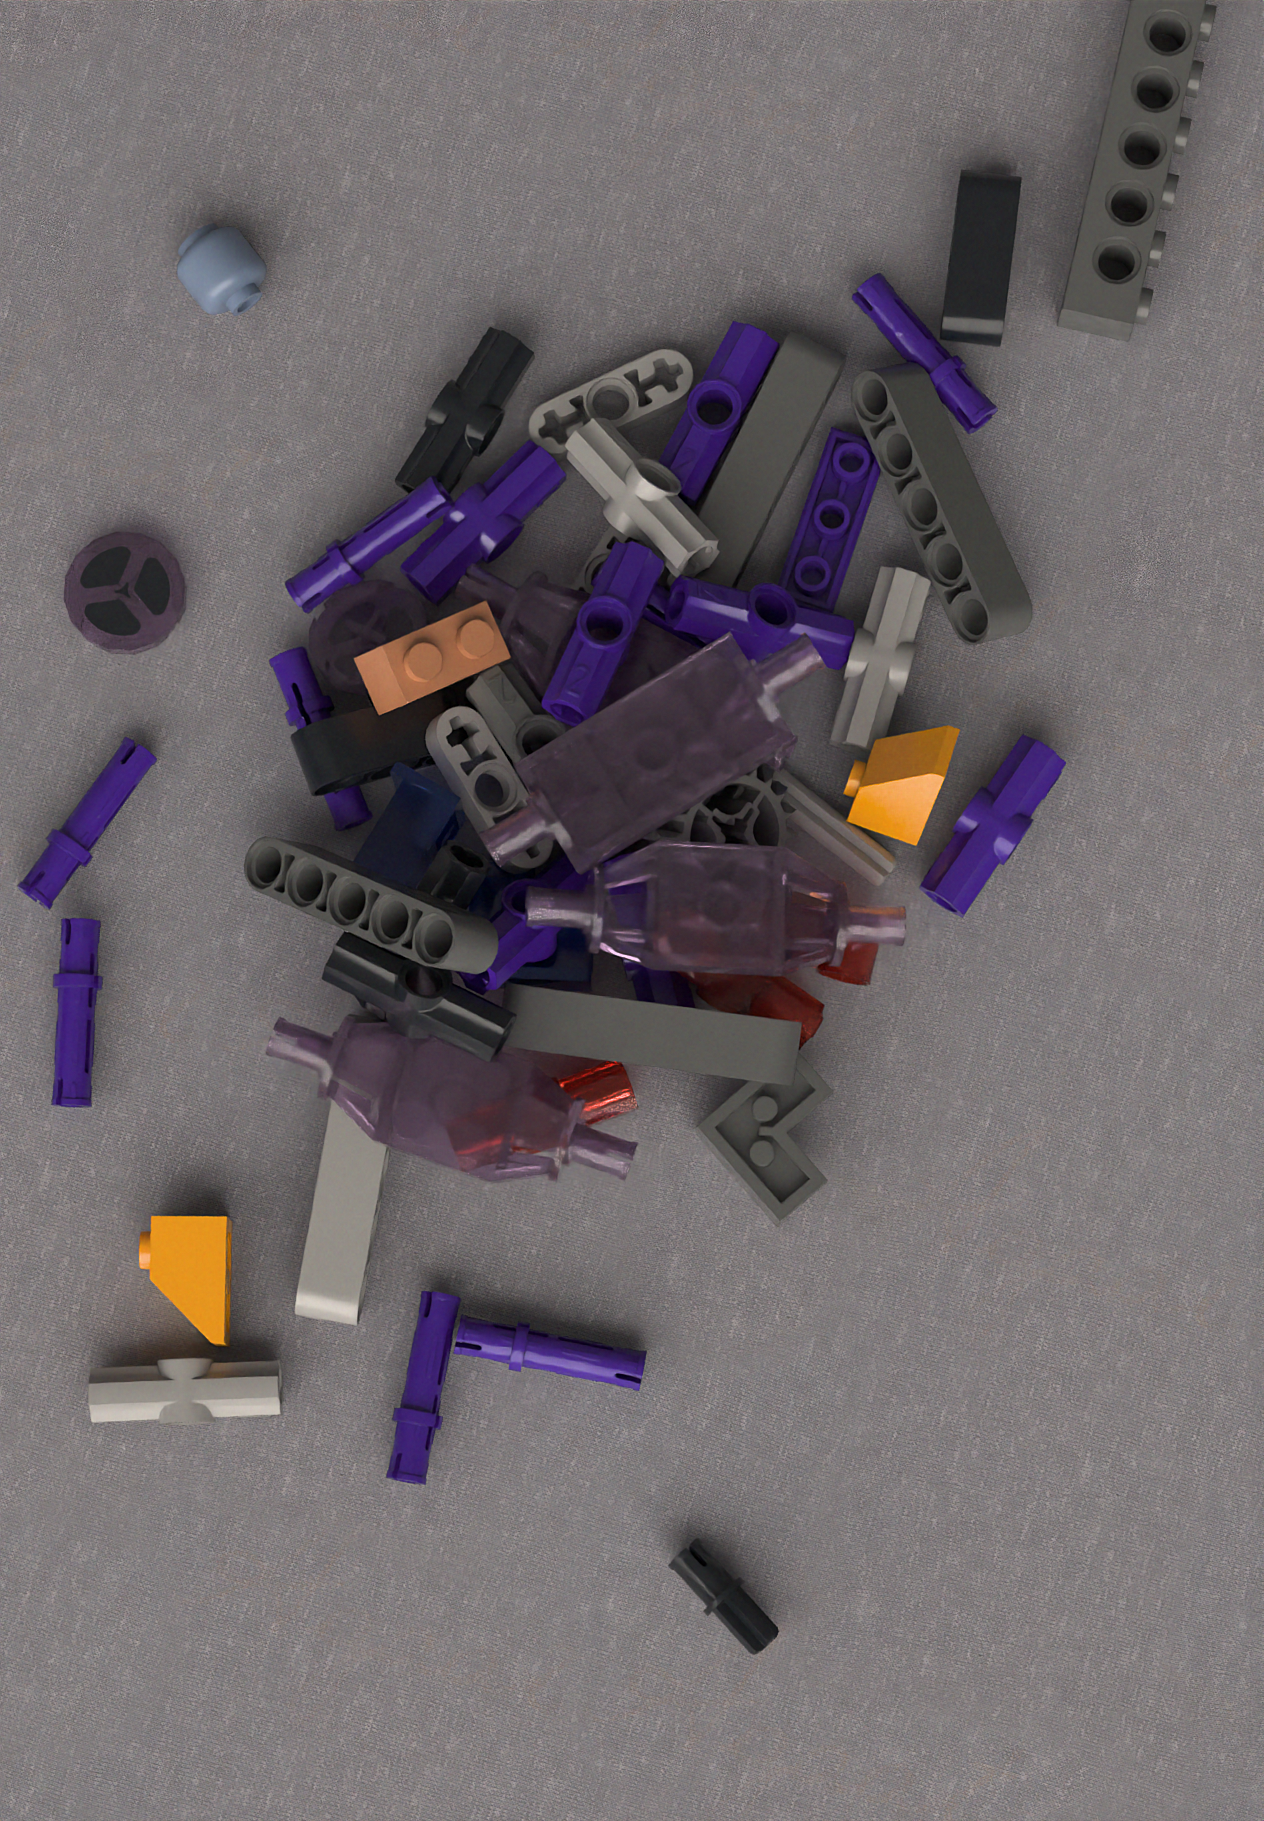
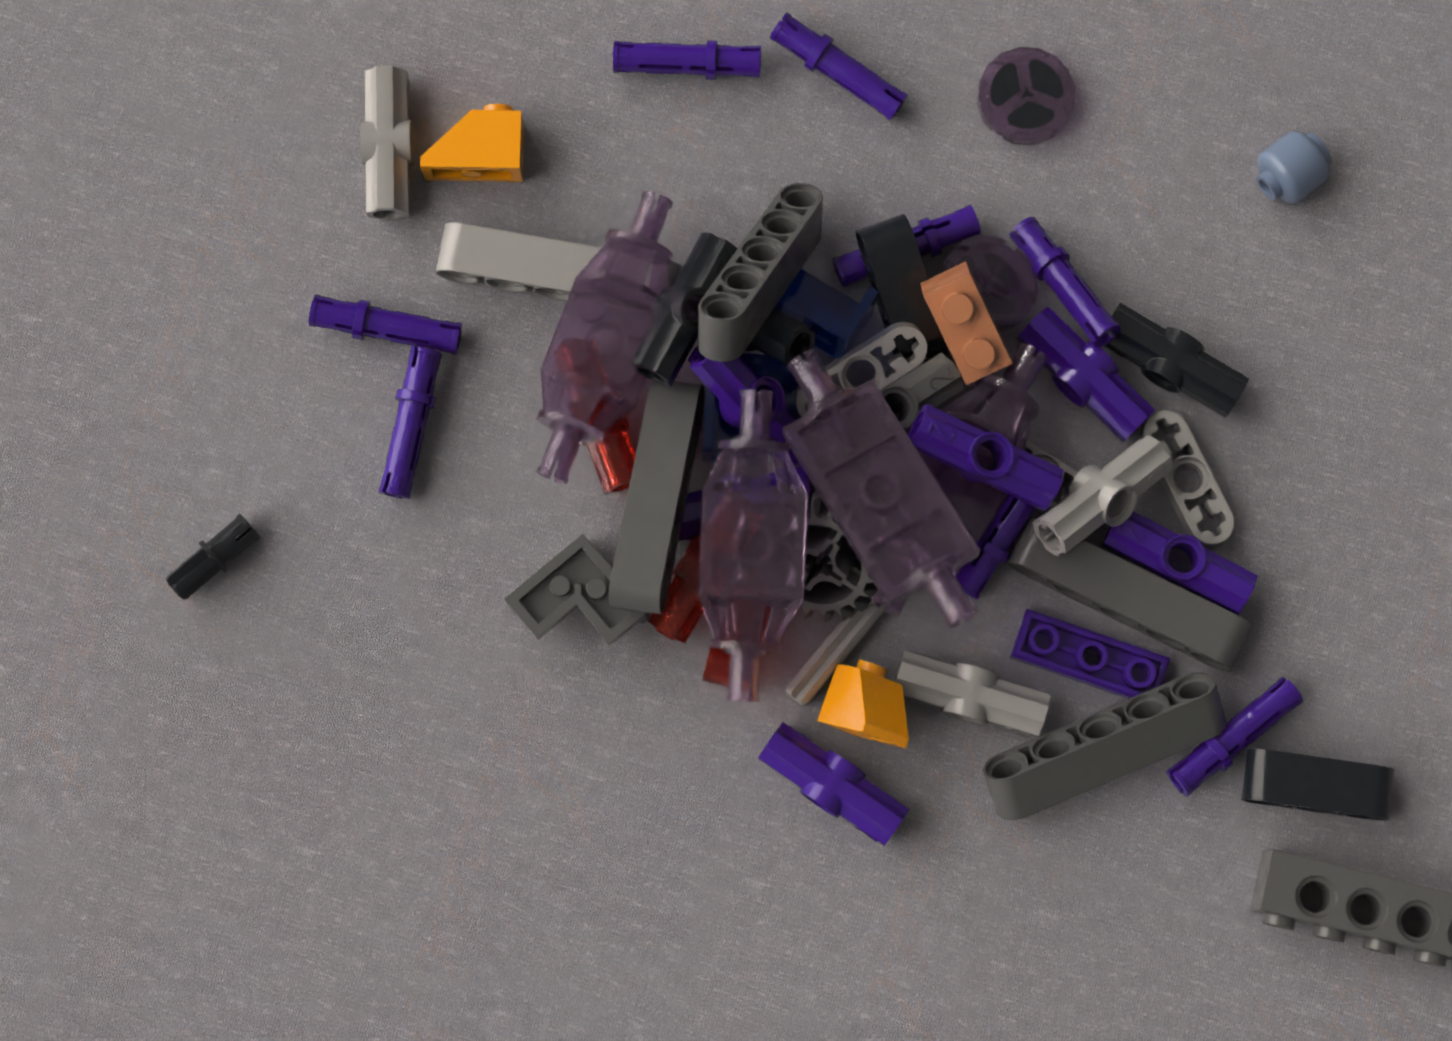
camera: 85 degrees right, 0 degrees up
dark purple piece [665,574,855,670] -> none

